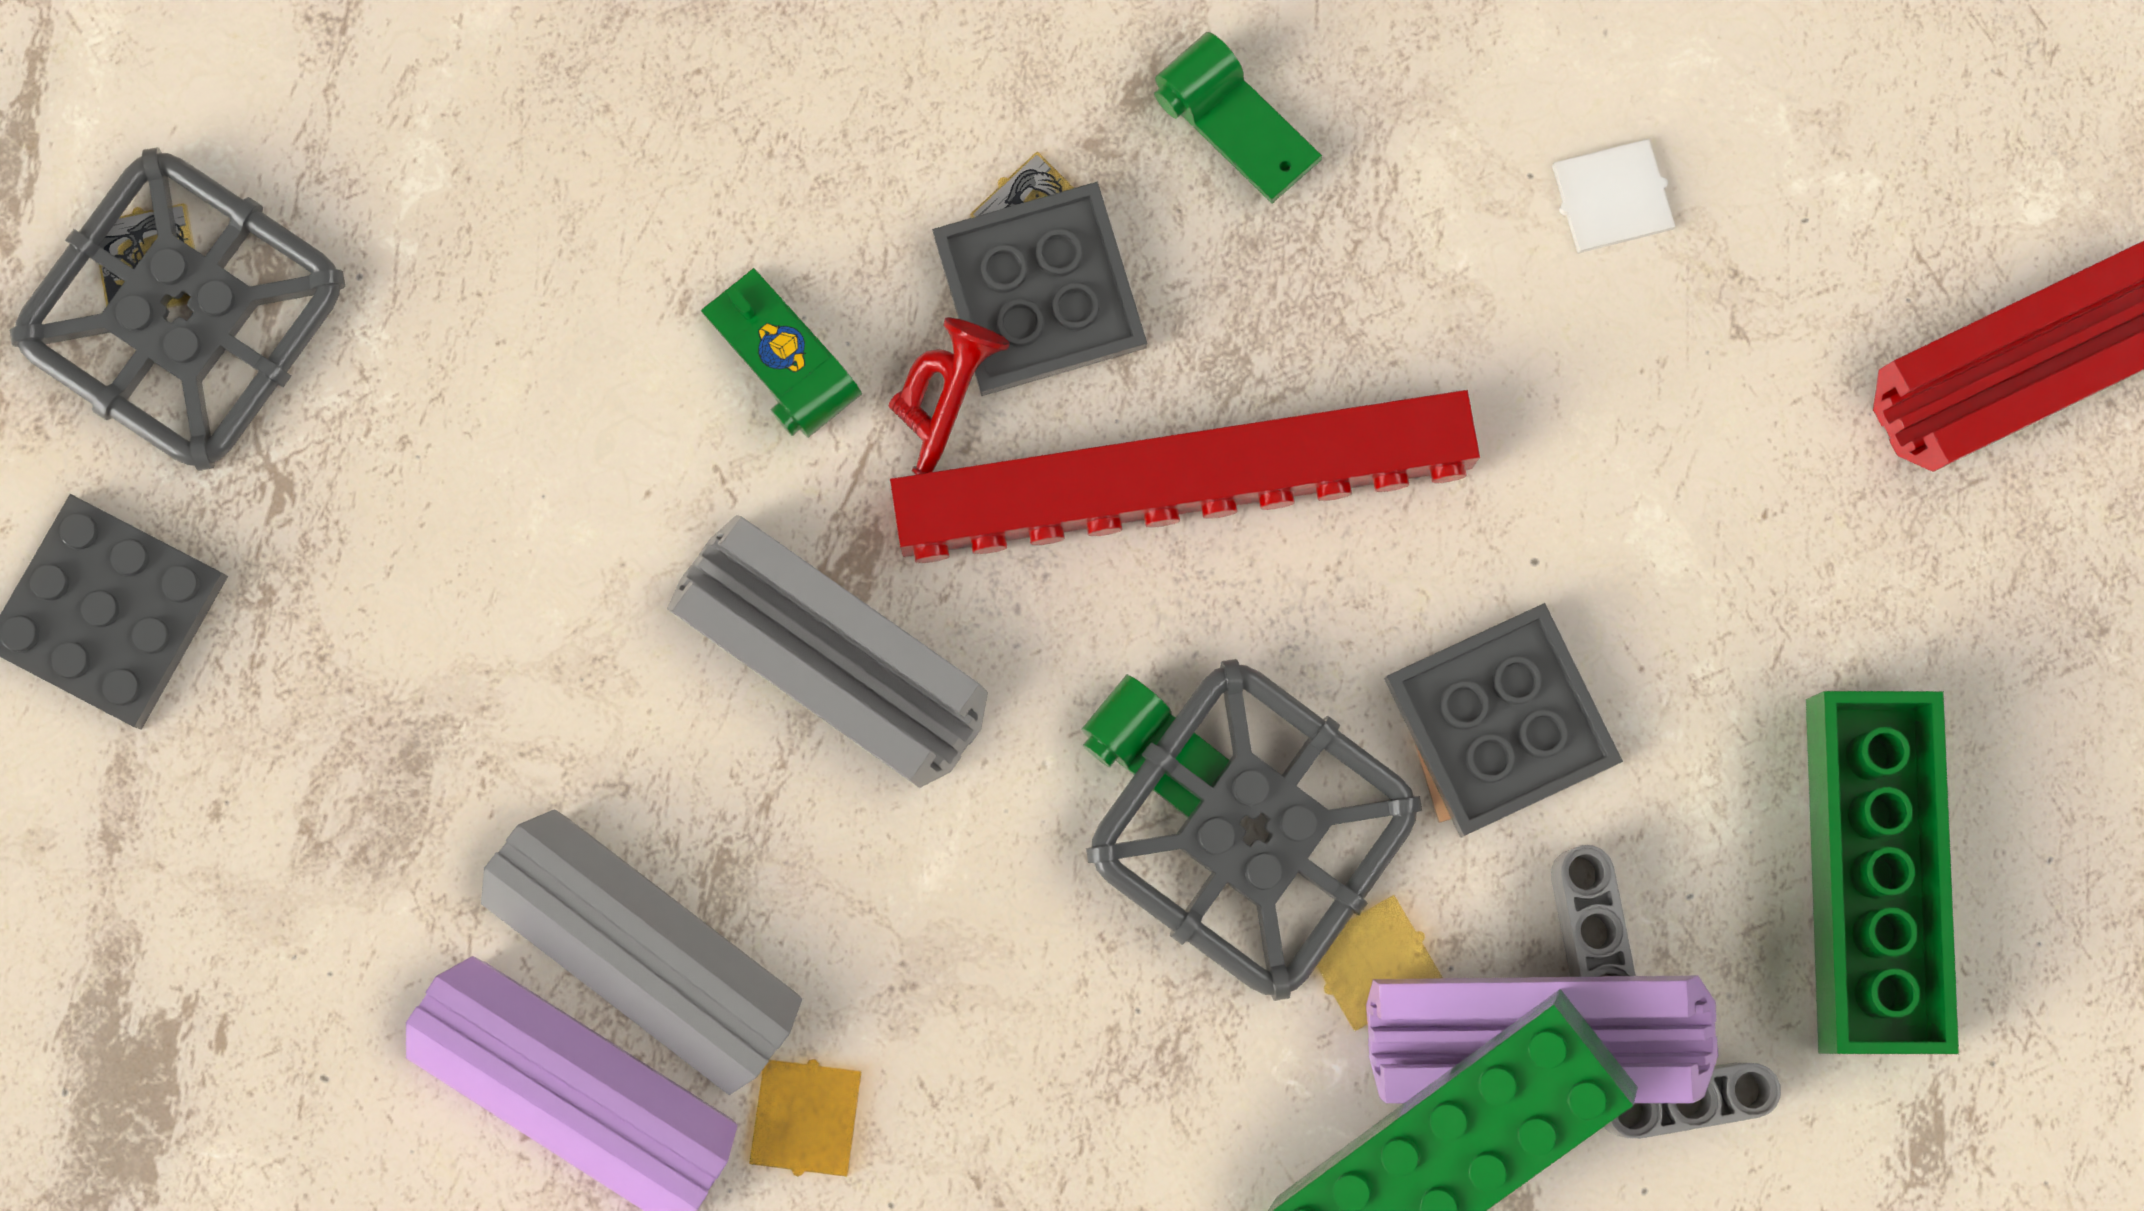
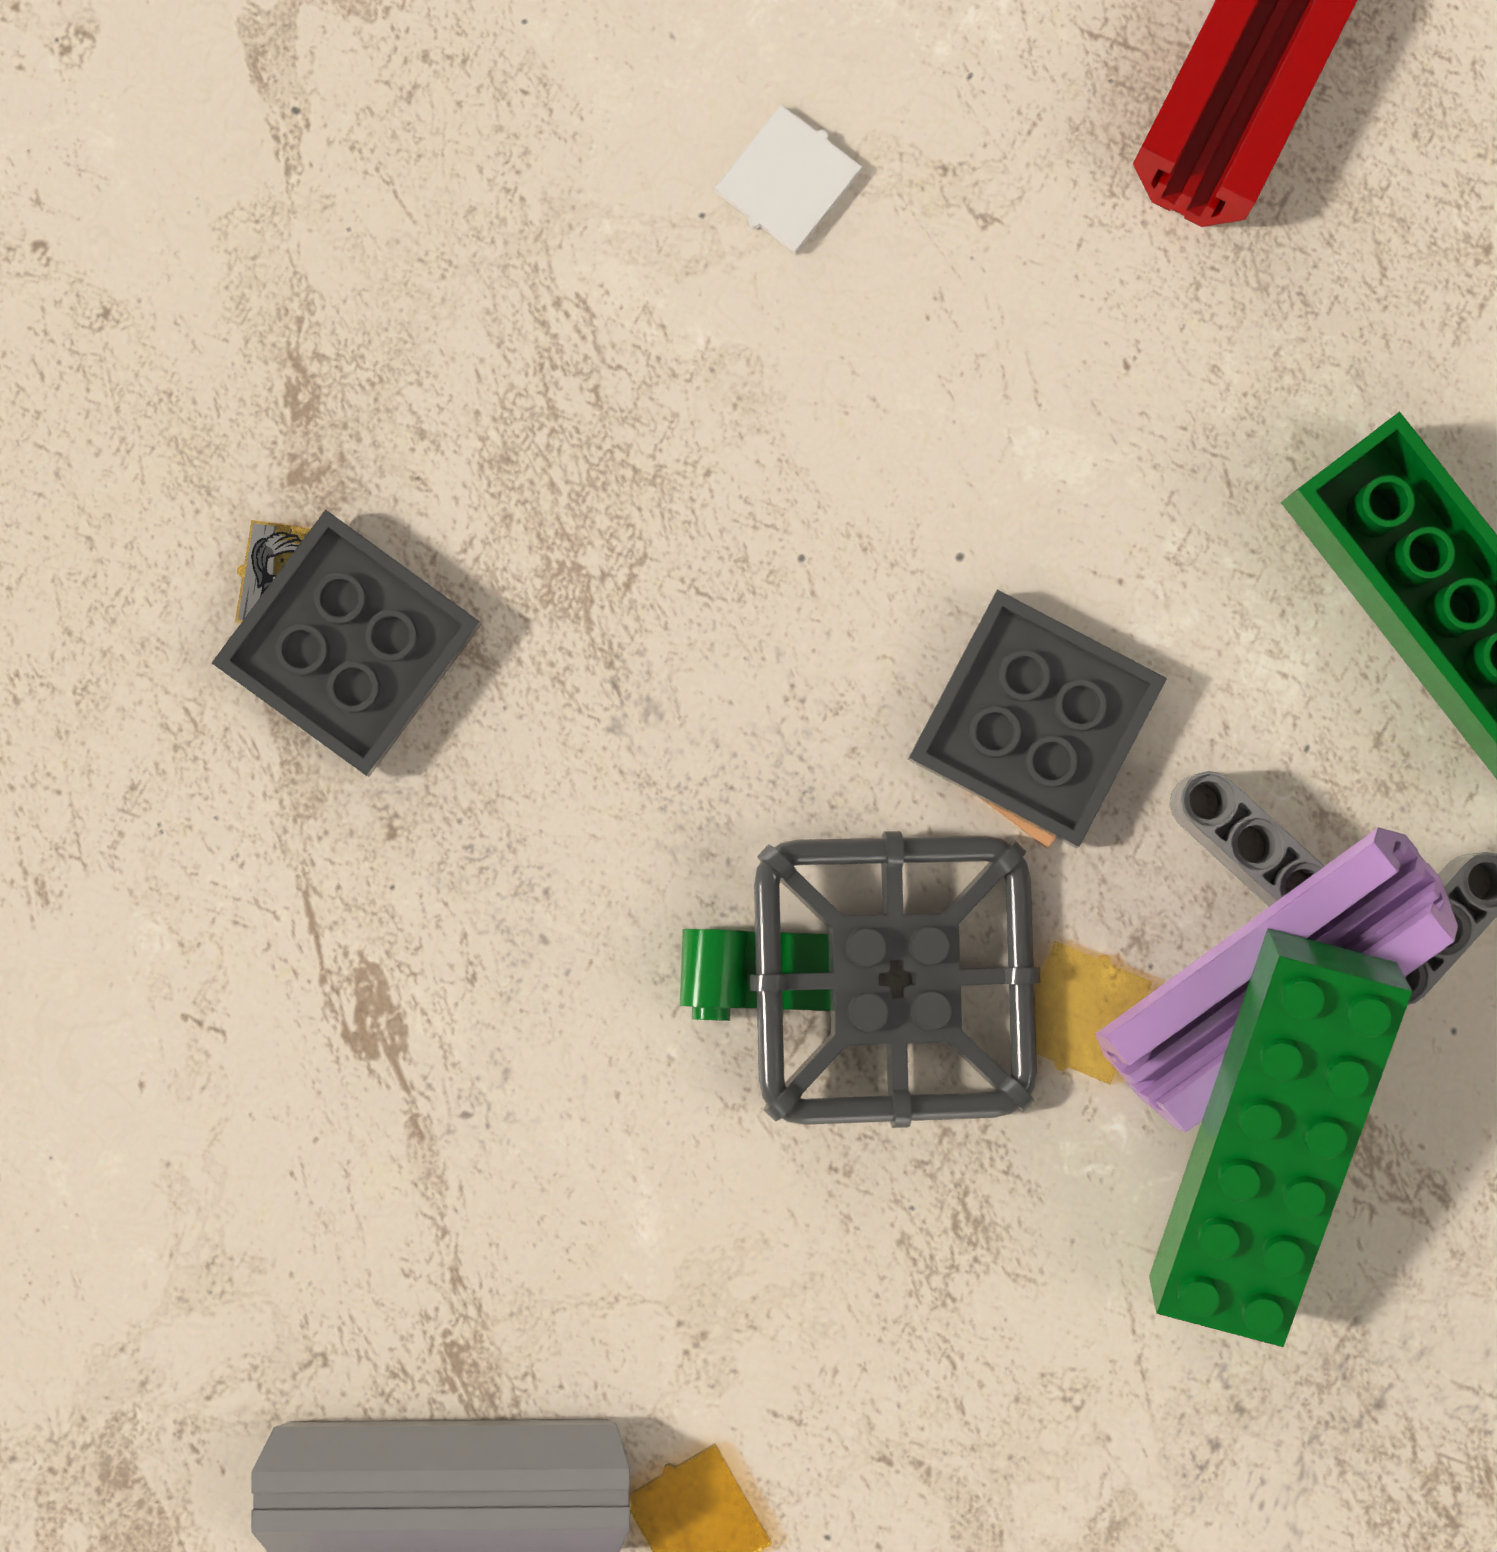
camera: 35 degrees left, 5 degrees up
light grey piece [667,515,988,788] -> none
green door [701,268,862,438] -> none
red piece [888,317,1010,475] -> none
red brick [890,390,1480,563] -> none
green door [1154,32,1322,204] -> none

